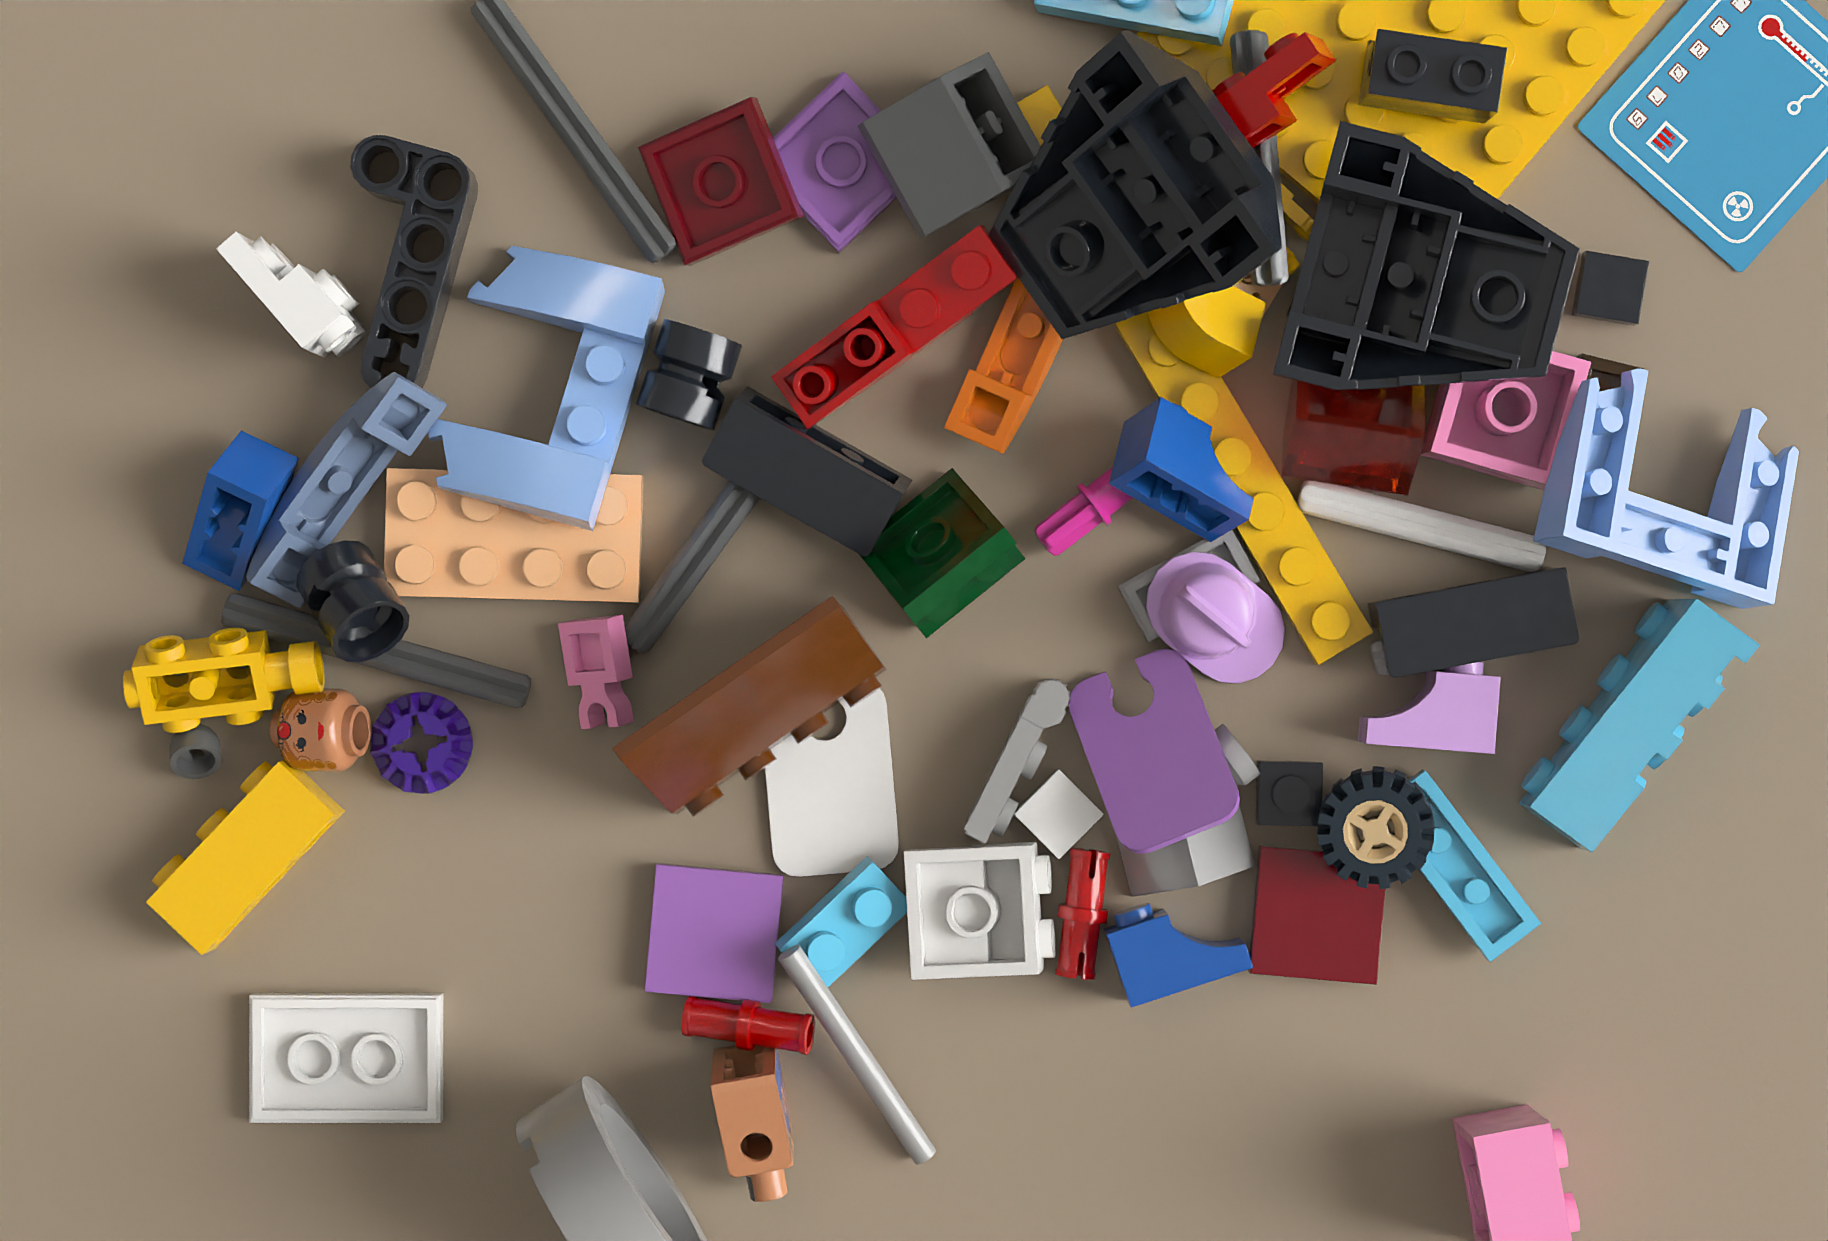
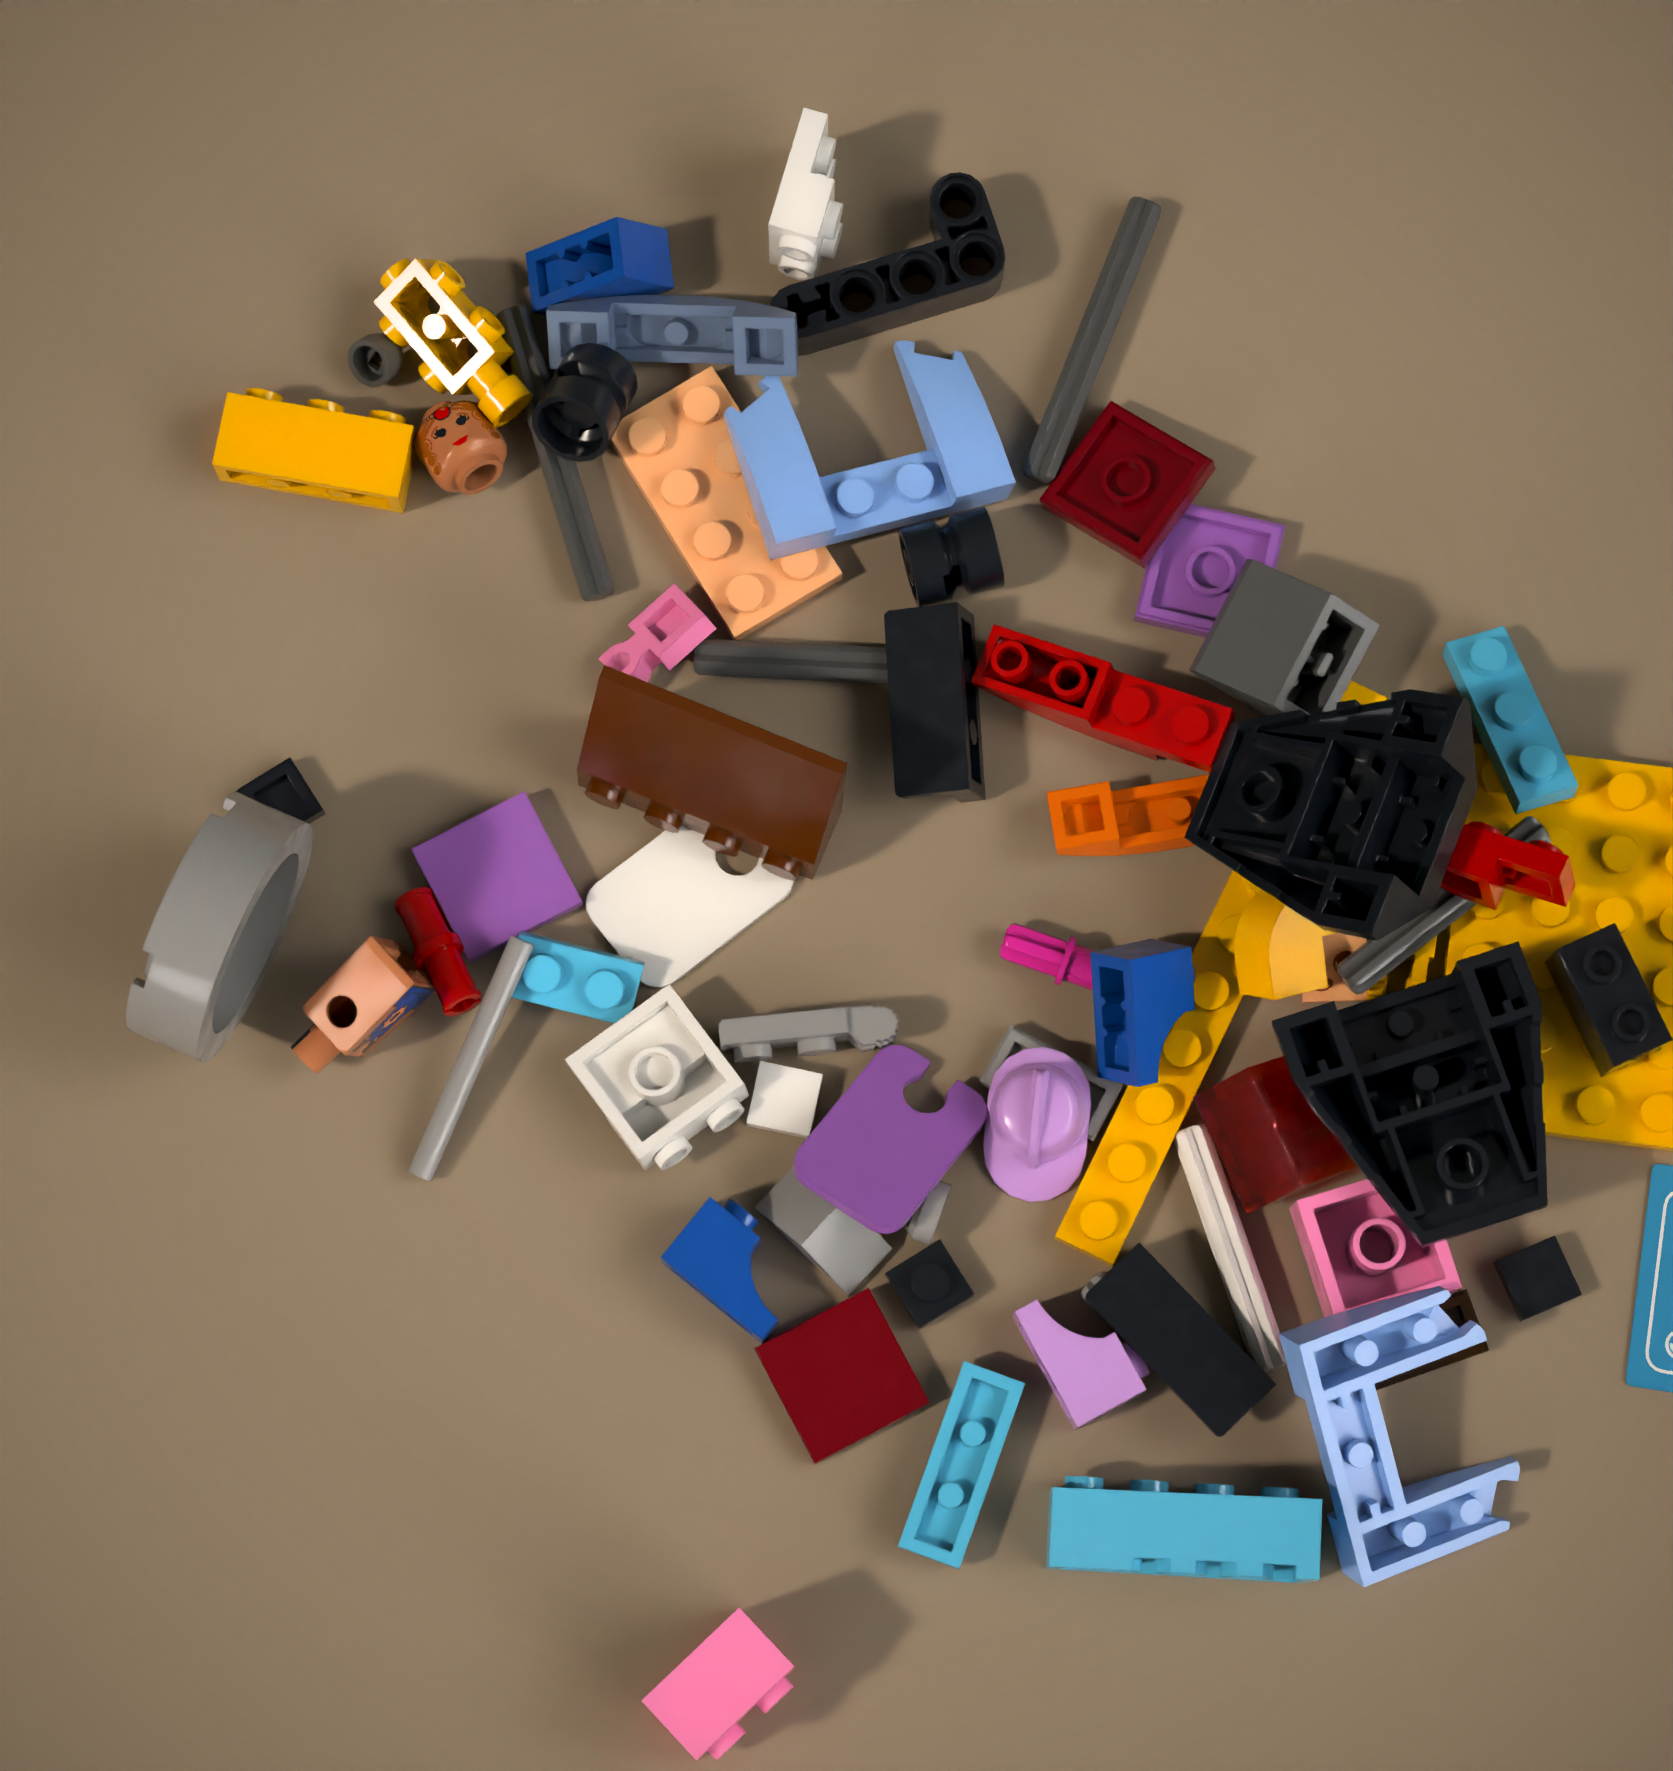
camera: 55 degrees right, 10 degrees down
white tile [249,993,443,1123] -> none
dark purple gear [370,692,473,794] -> none
dark green bracket [859,468,1025,639] -> none
red pin [1055,848,1111,980] -> none
black wheel [1317,766,1435,889] -> none
none -> black tile [236,757,325,824]

